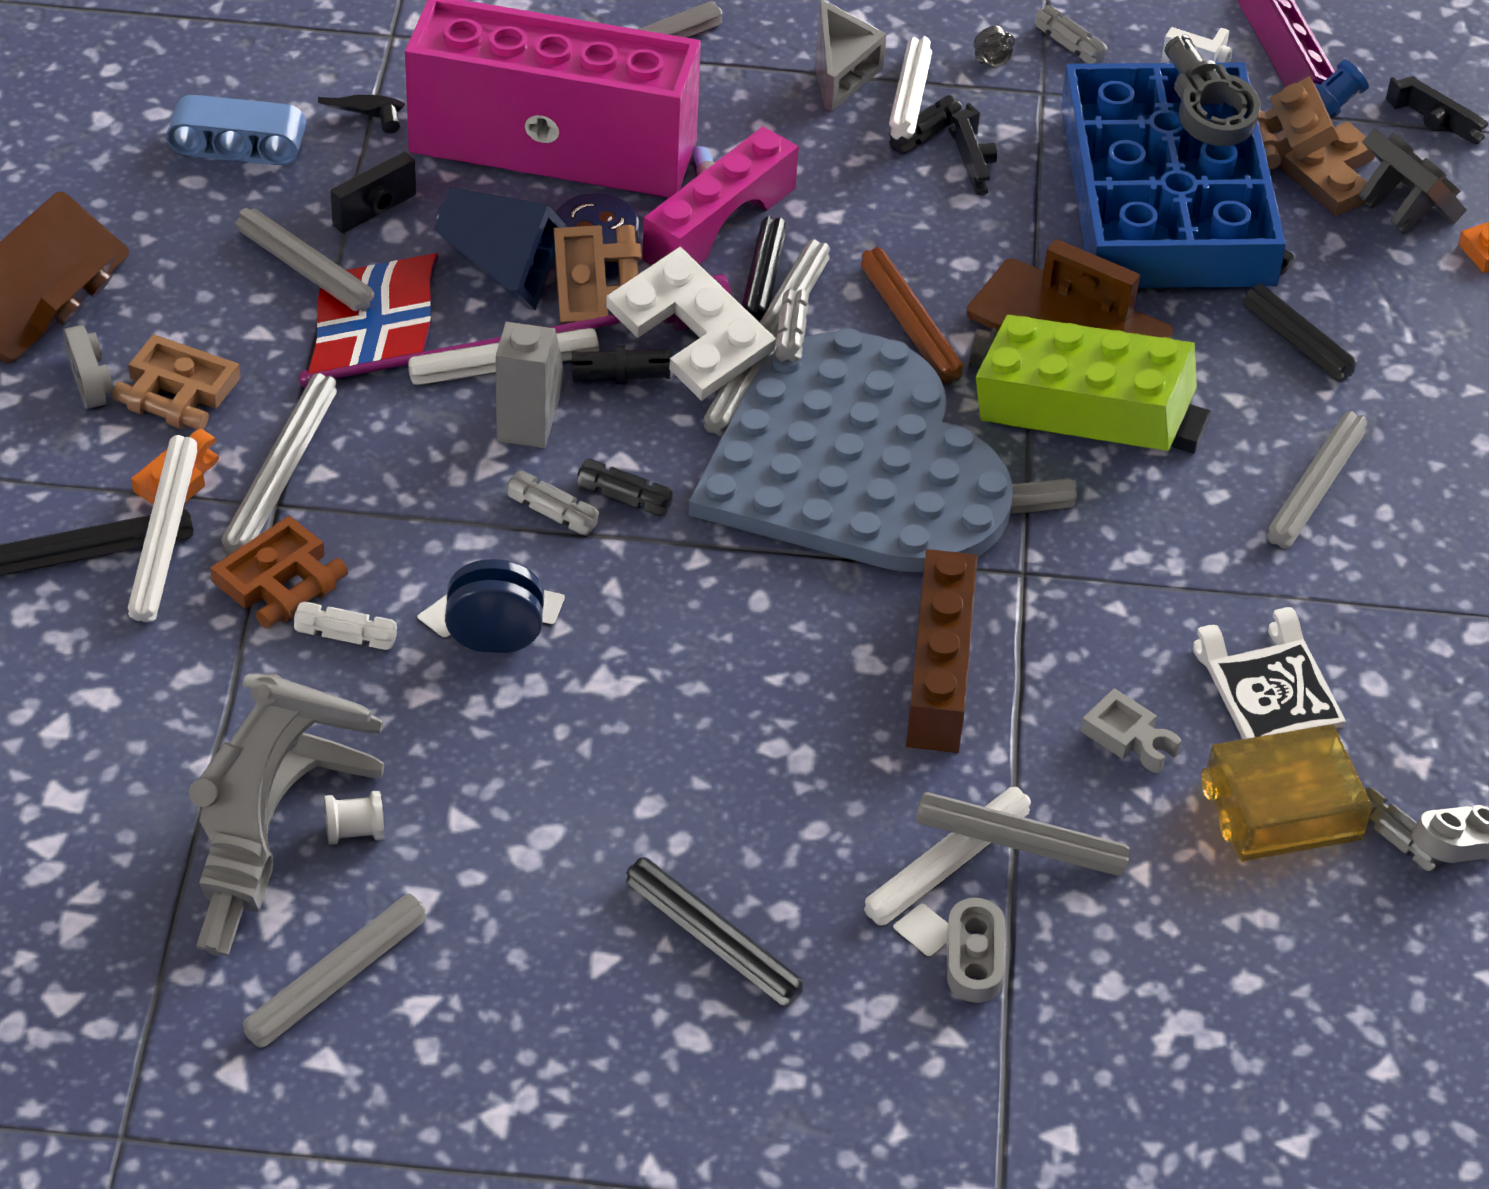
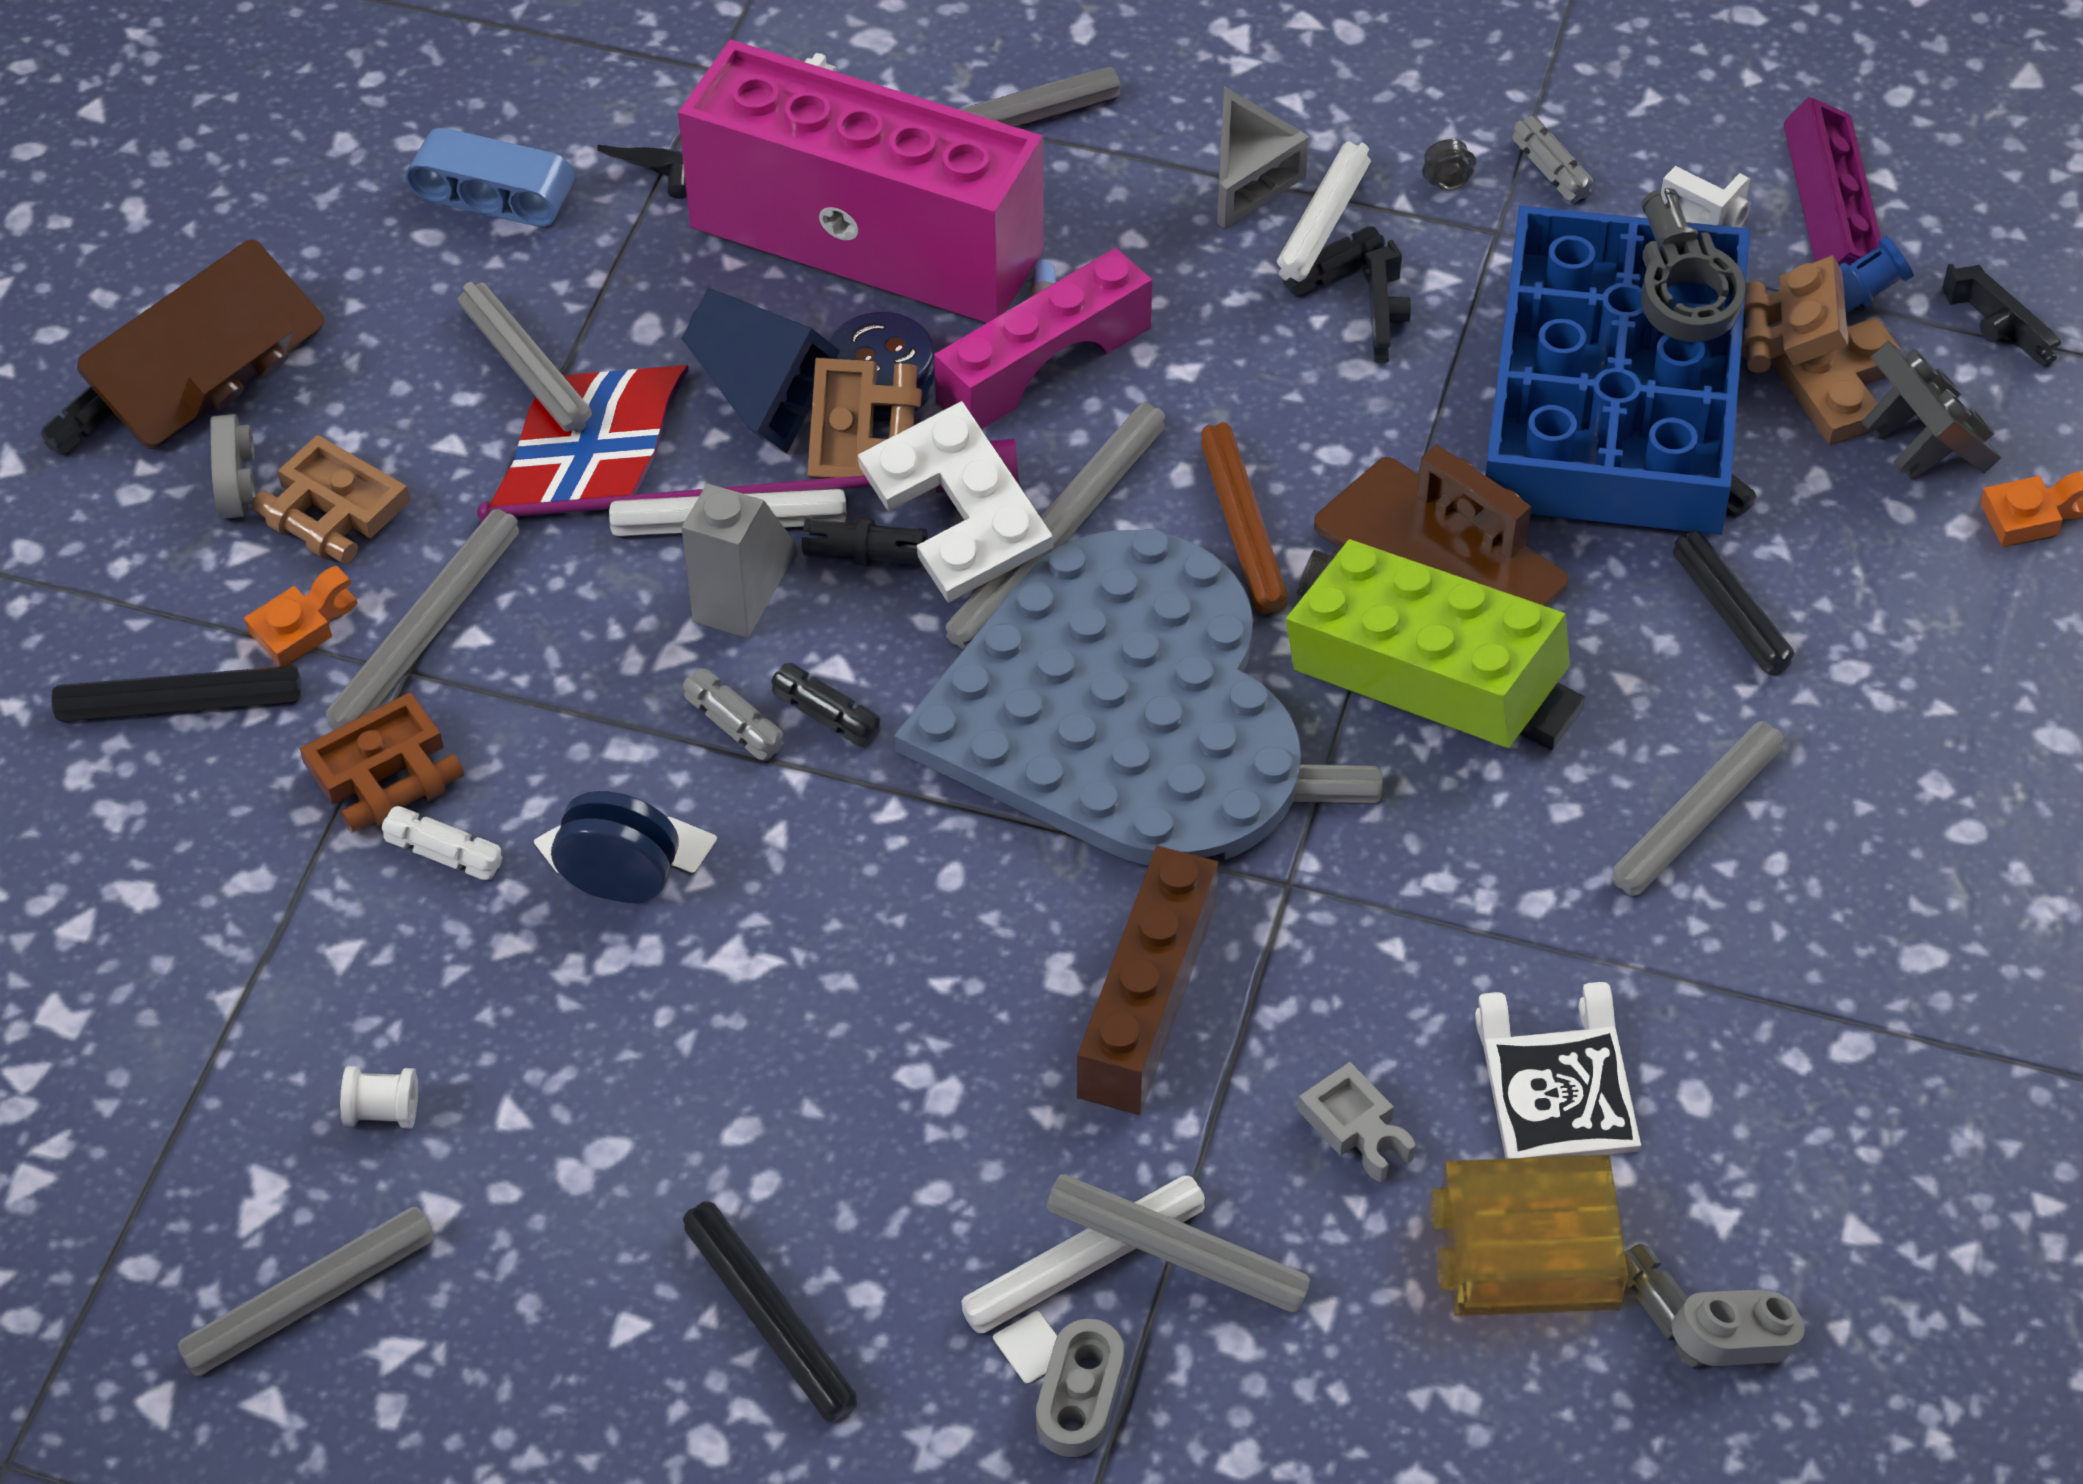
camera: 15 degrees right, 5 degrees up
white axle [128,435,197,623] -> none
light grey piece [189,673,384,957] -> none
black plate [330,151,416,234] -> none
black axle [742,215,786,323] -> none
light grey axle [775,288,809,363] -> none

